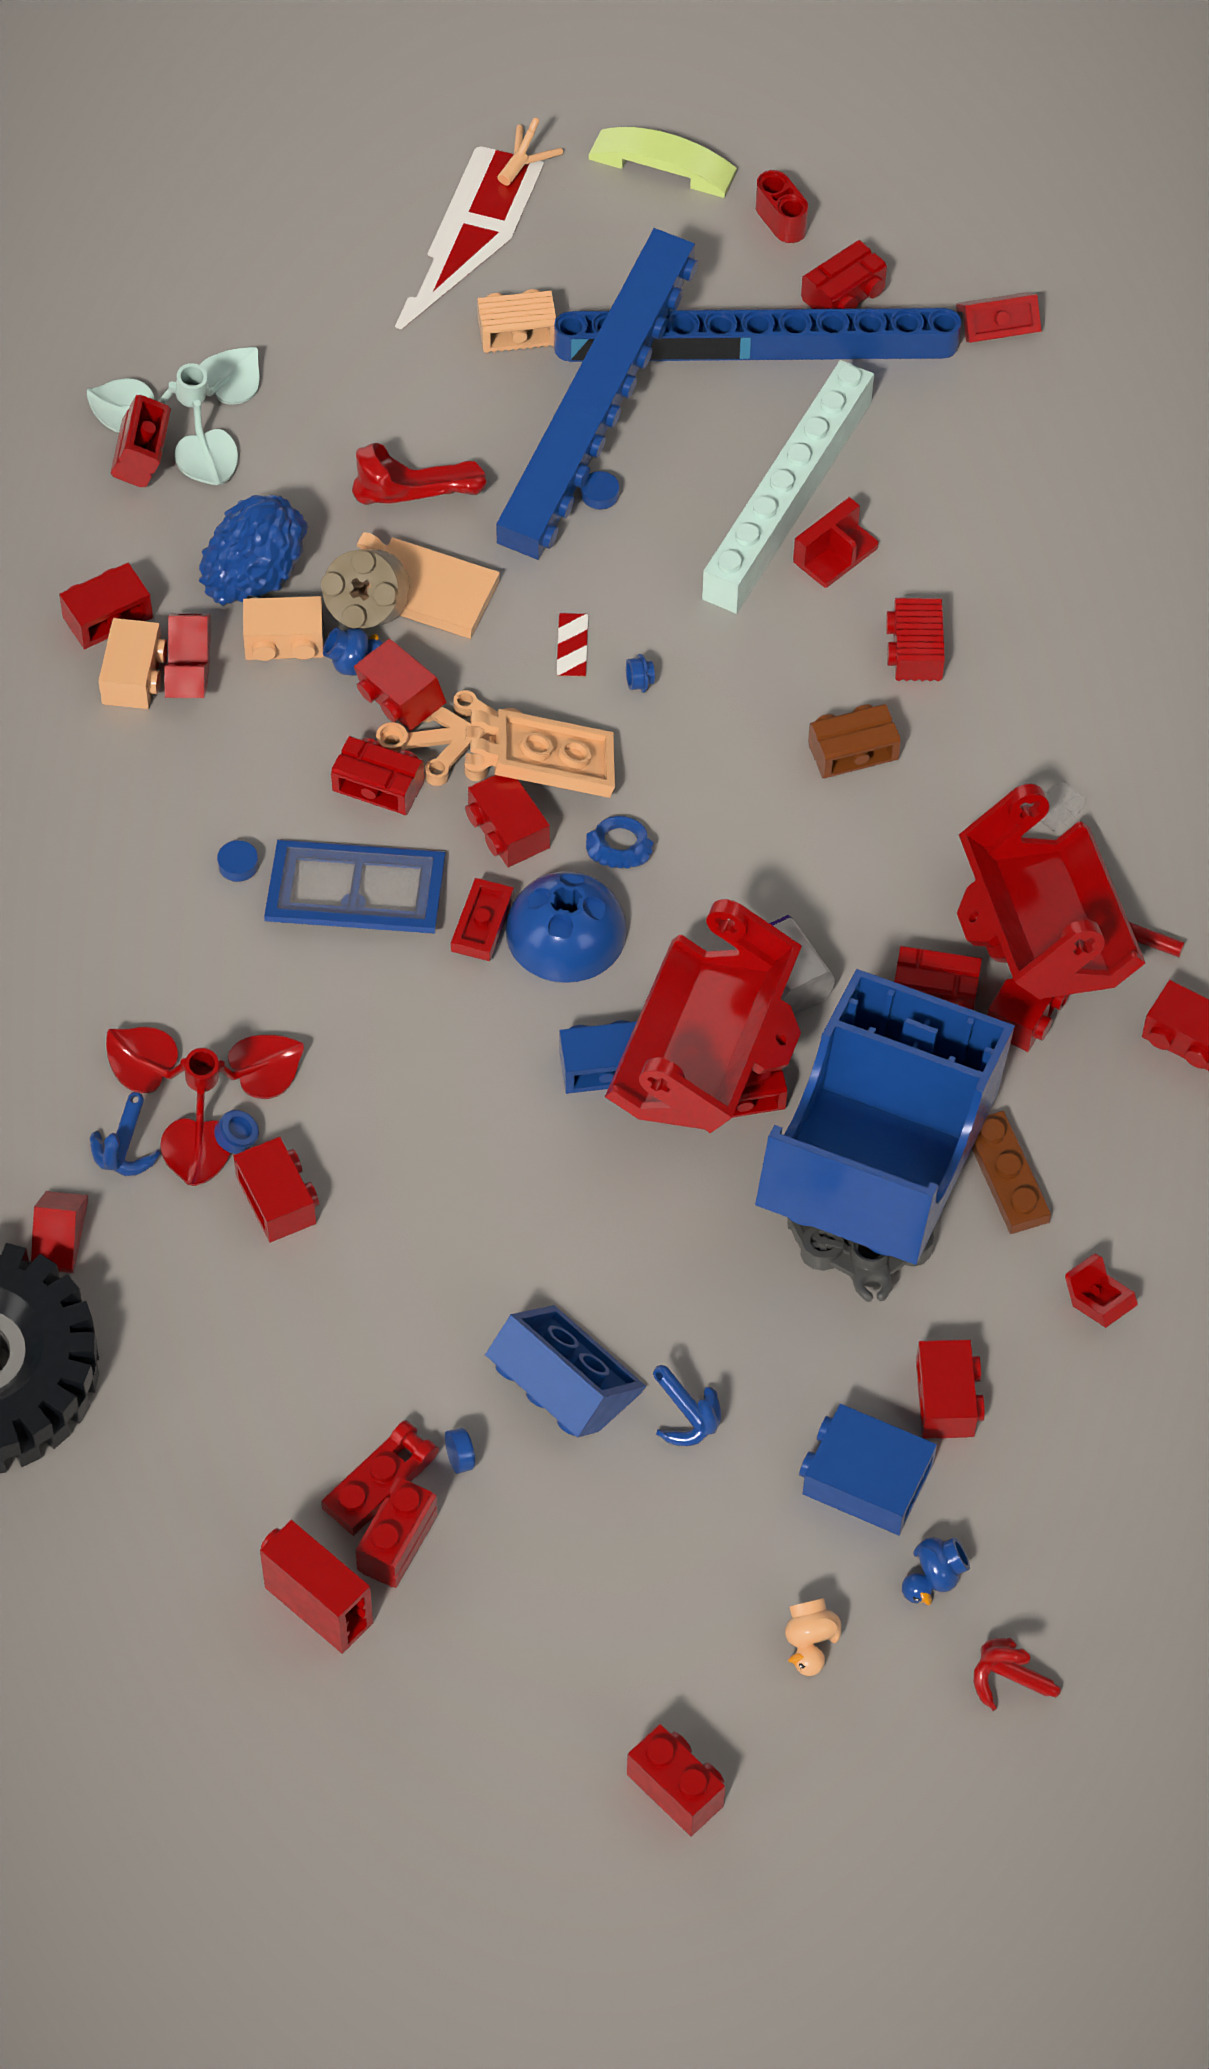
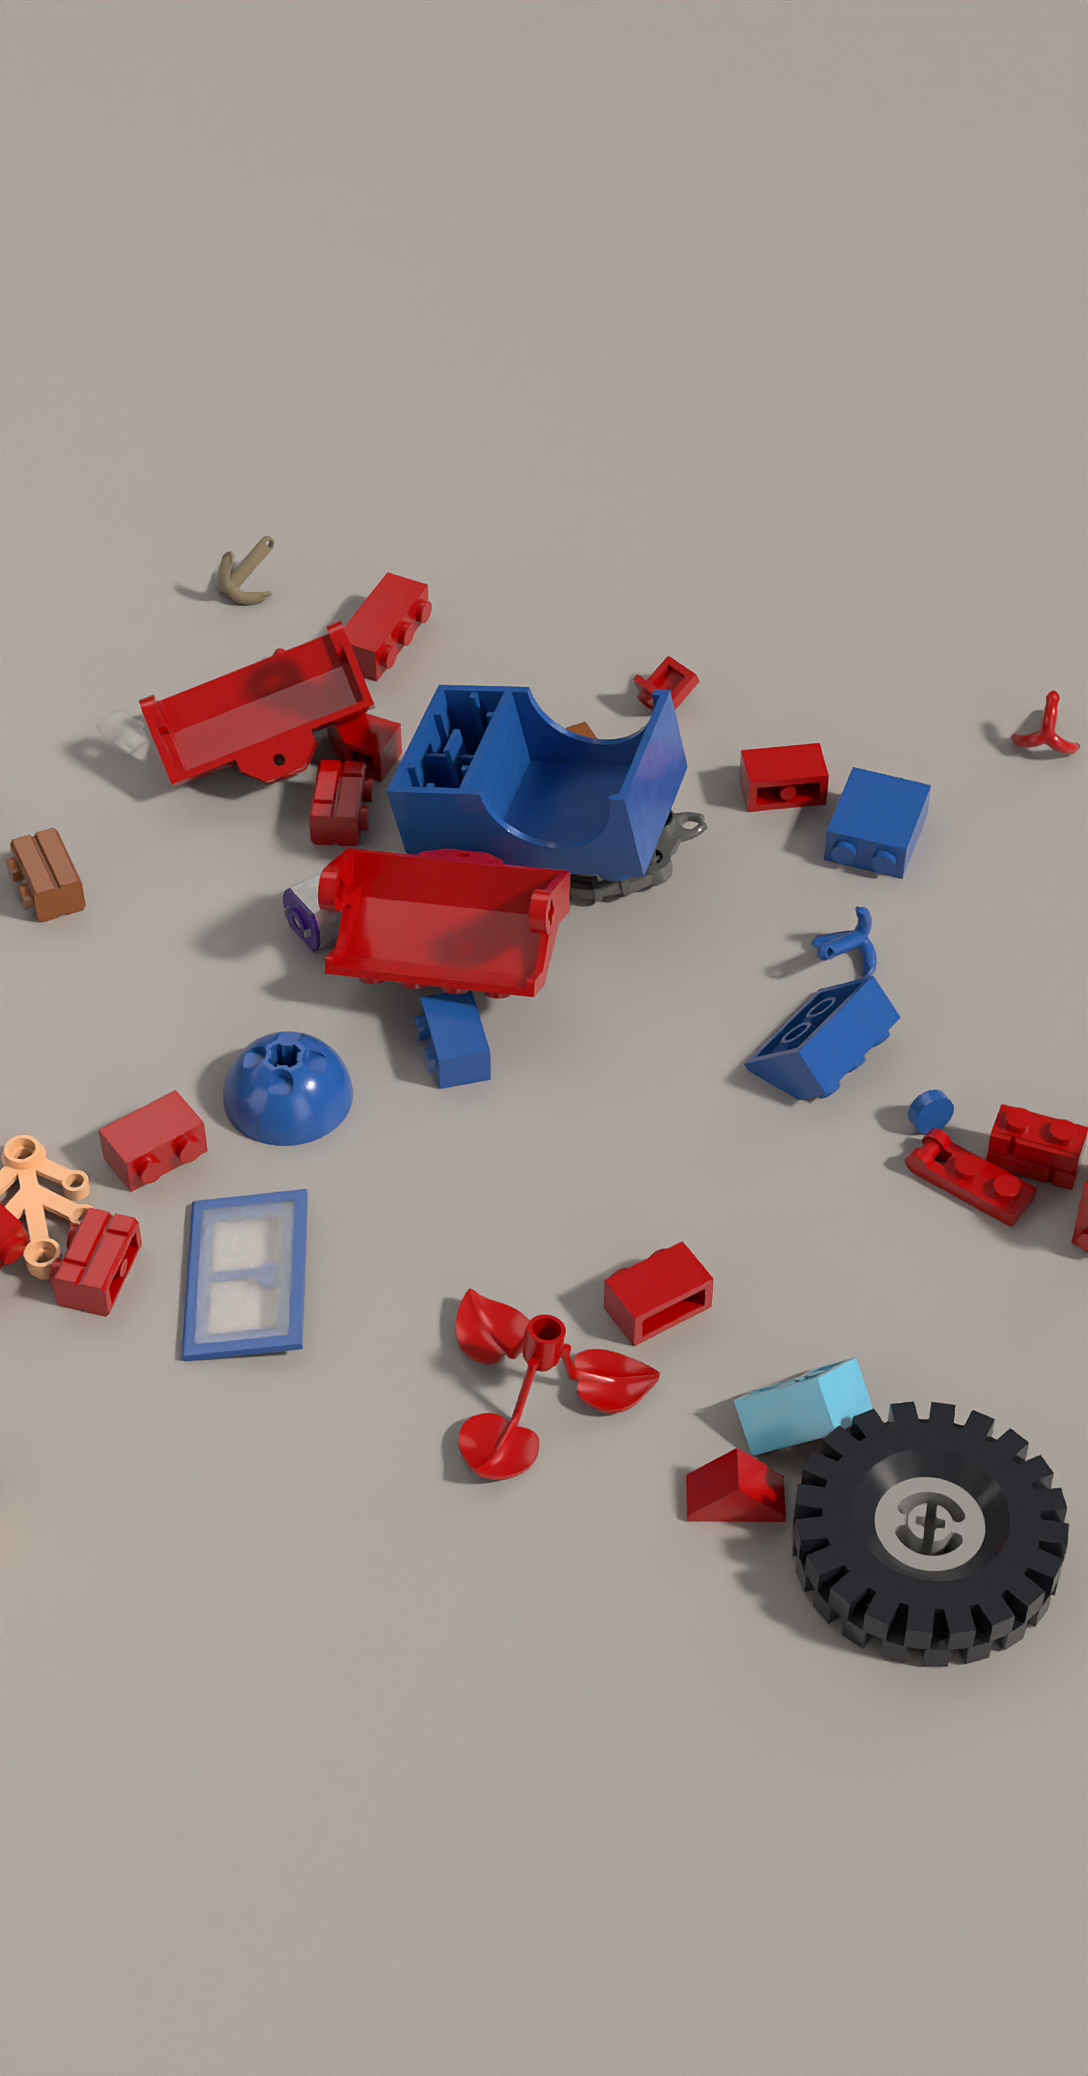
camera: 95 degrees left, 10 degrees down
blue piece [90,1092,161,1176] -> none
blue tile [214,1110,259,1154] -> none
blue tile [217,840,258,882] -> none
red plate [451,878,514,962] -> none
light nougat tile [465,709,615,798] -> none
blue piece [586,816,654,869] -> none
light nougat animal [785,1598,841,1676] -> none
blue animal [902,1537,970,1606] -> none
none -> medium azure panel [734,1357,873,1455]

